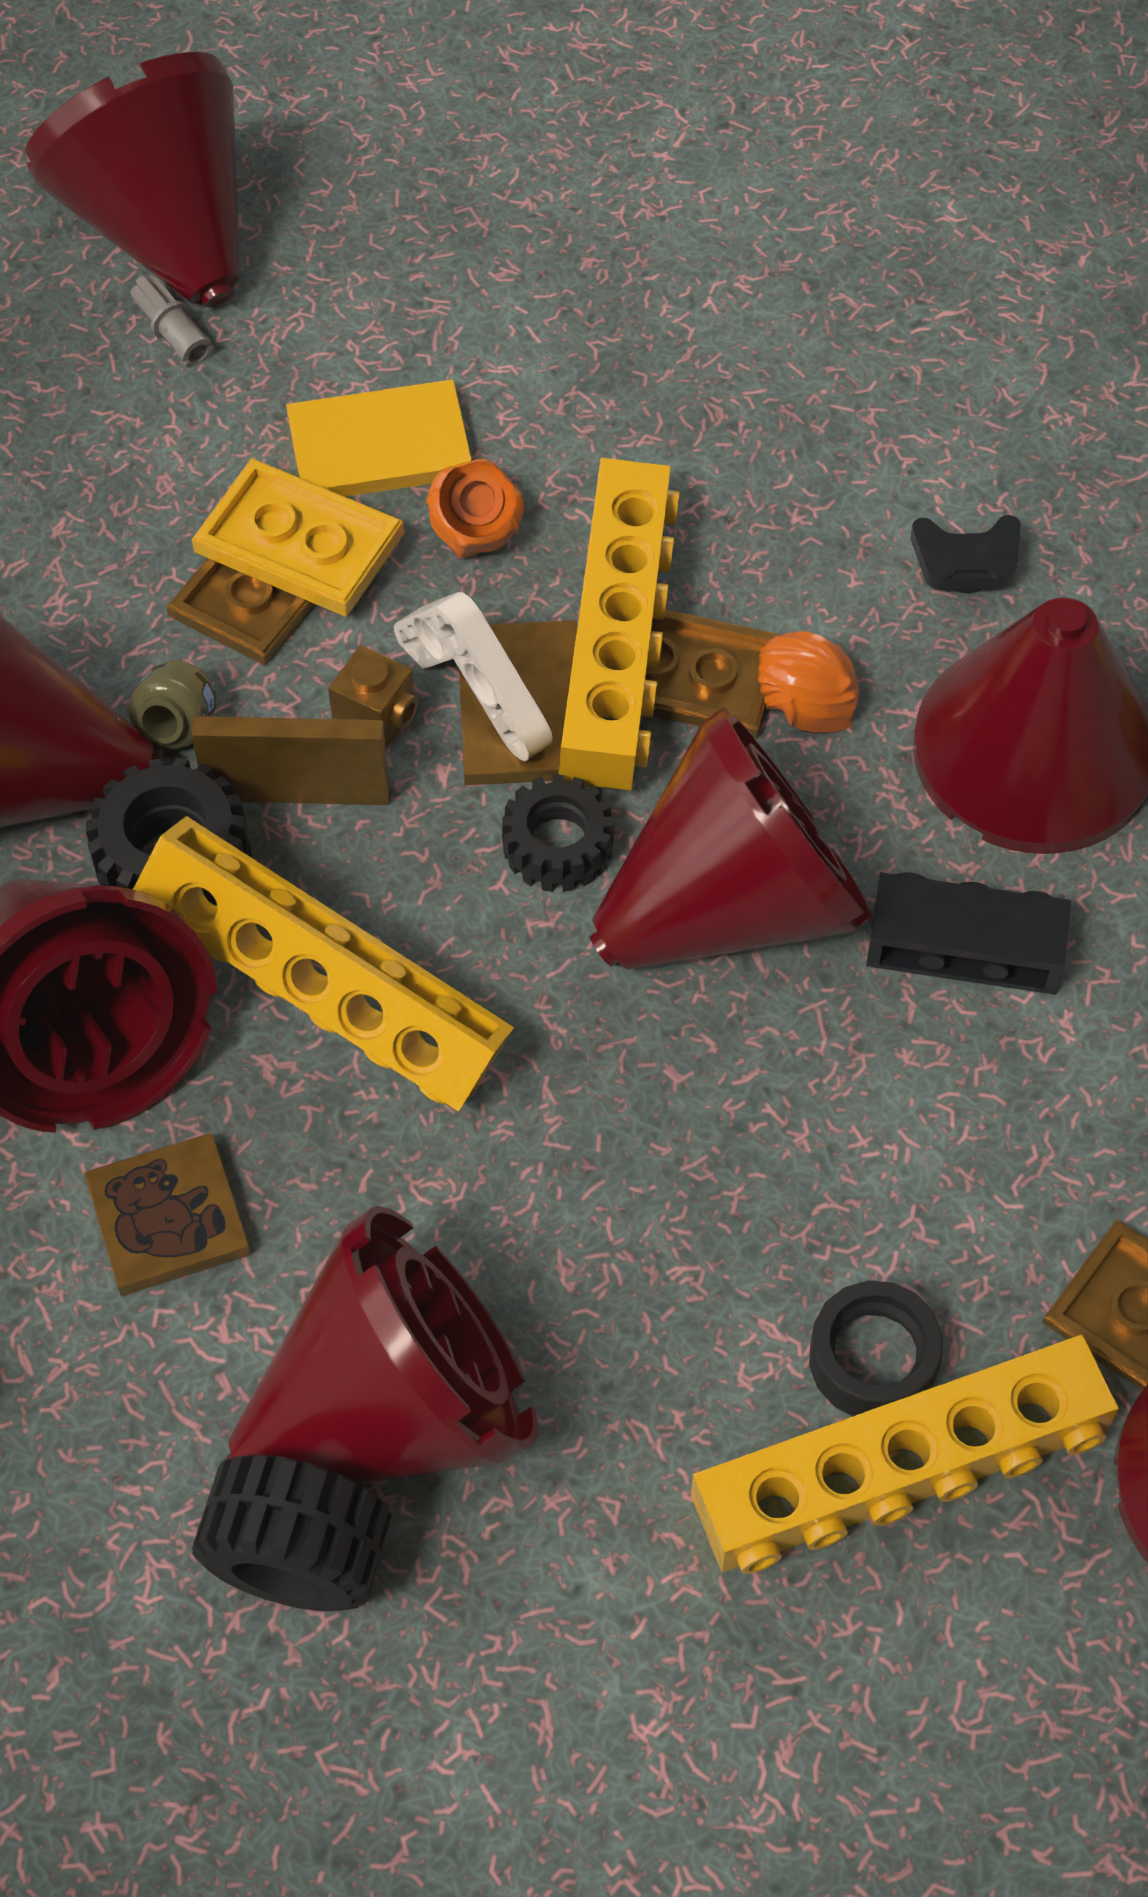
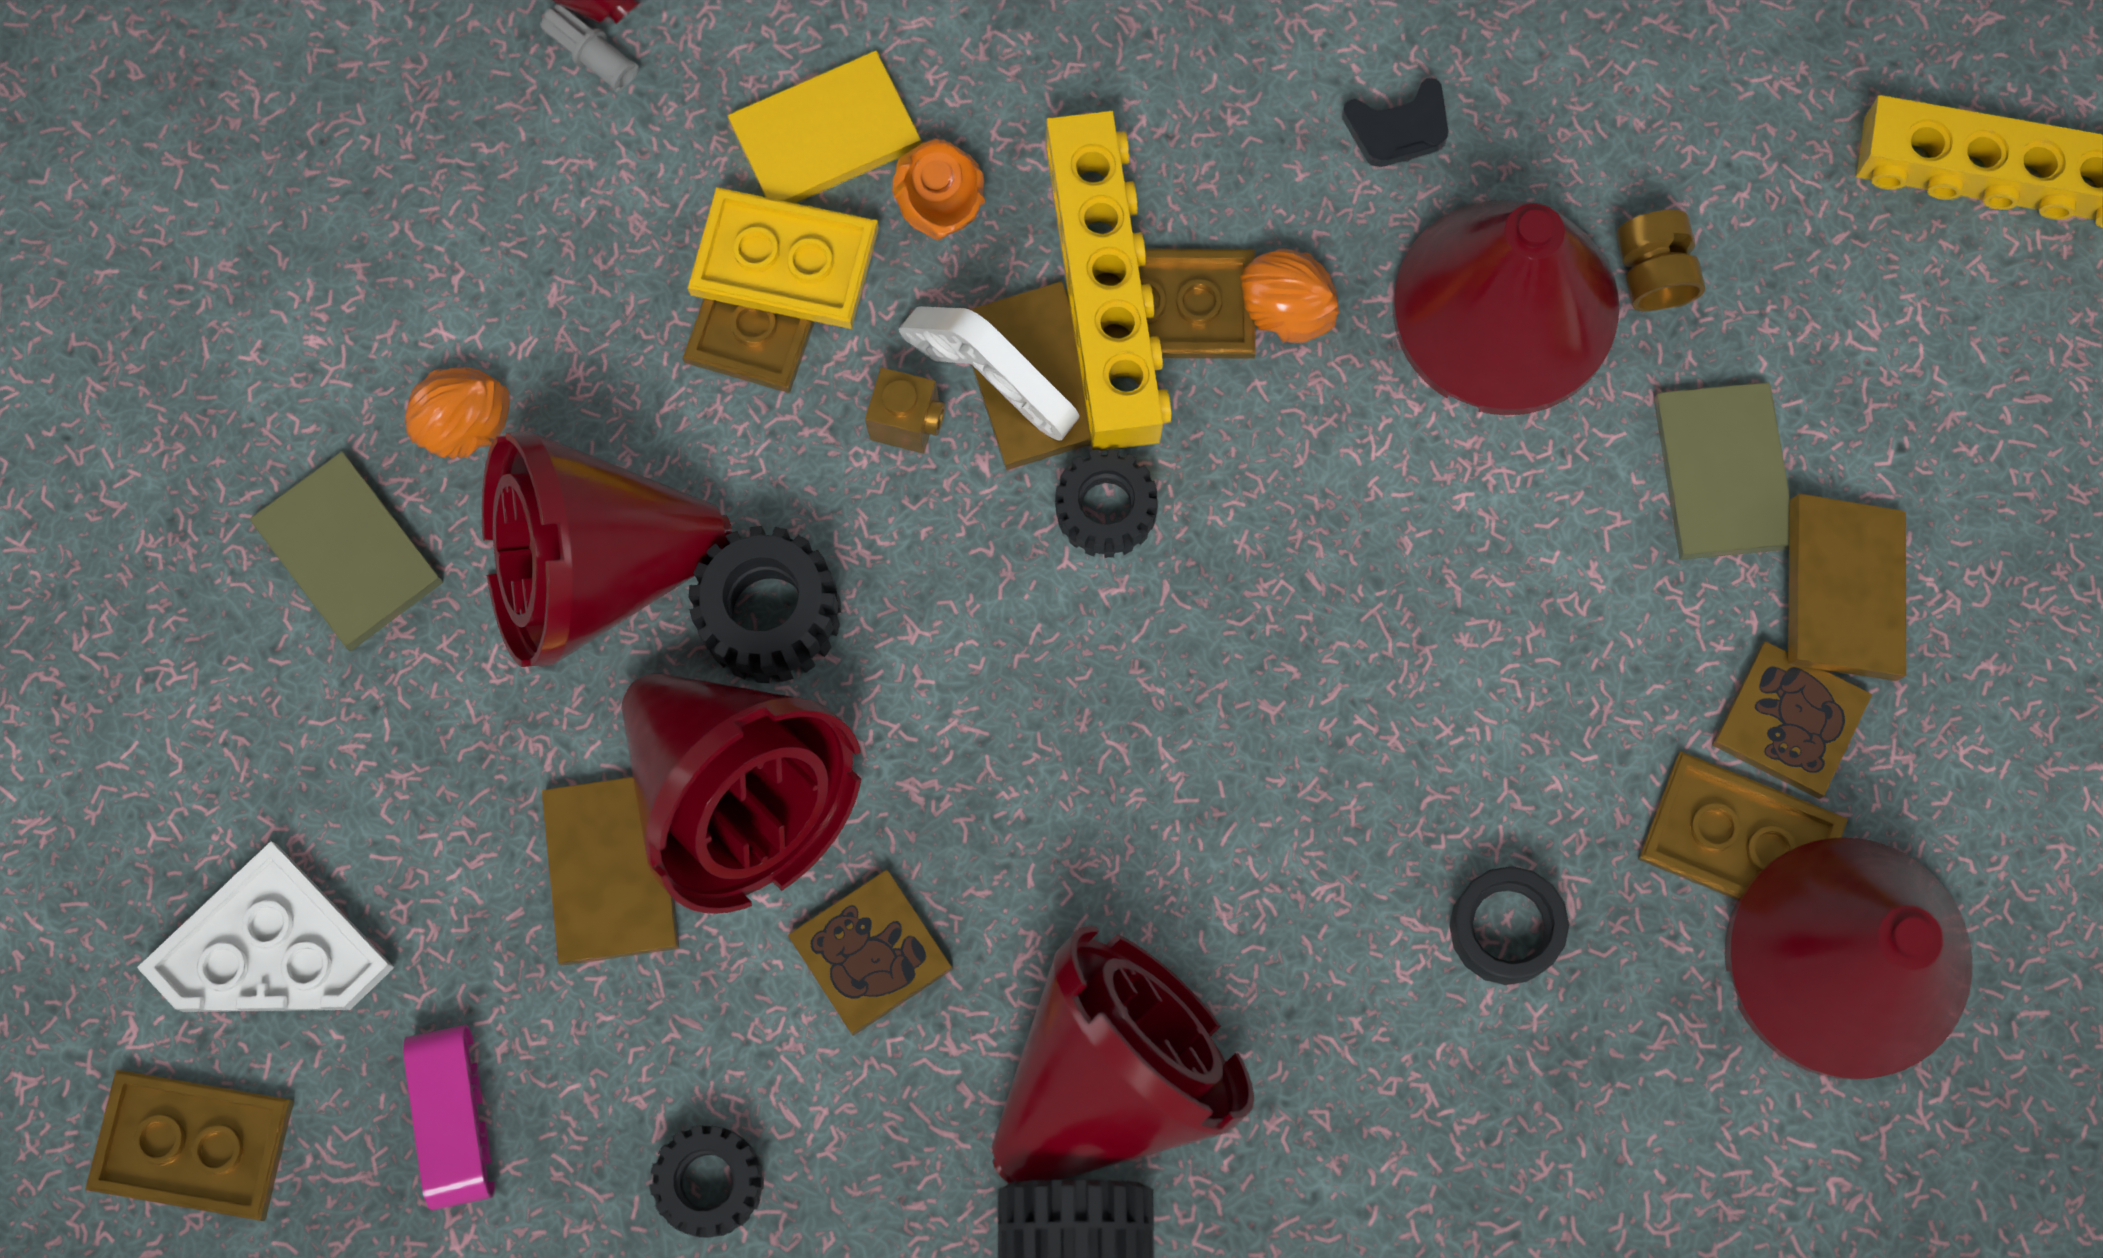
camera: 10 degrees left, 15 degrees up
olive head [128,660,217,750] -> none
yellow brick [133,816,514,1112] -> none
pearl gold tile [191,716,390,805] -> none
dark red cone [589,707,873,970] -> none
yellow brick [691,1334,1119,1574] -> none
black brick [866,872,1071,995] -> none

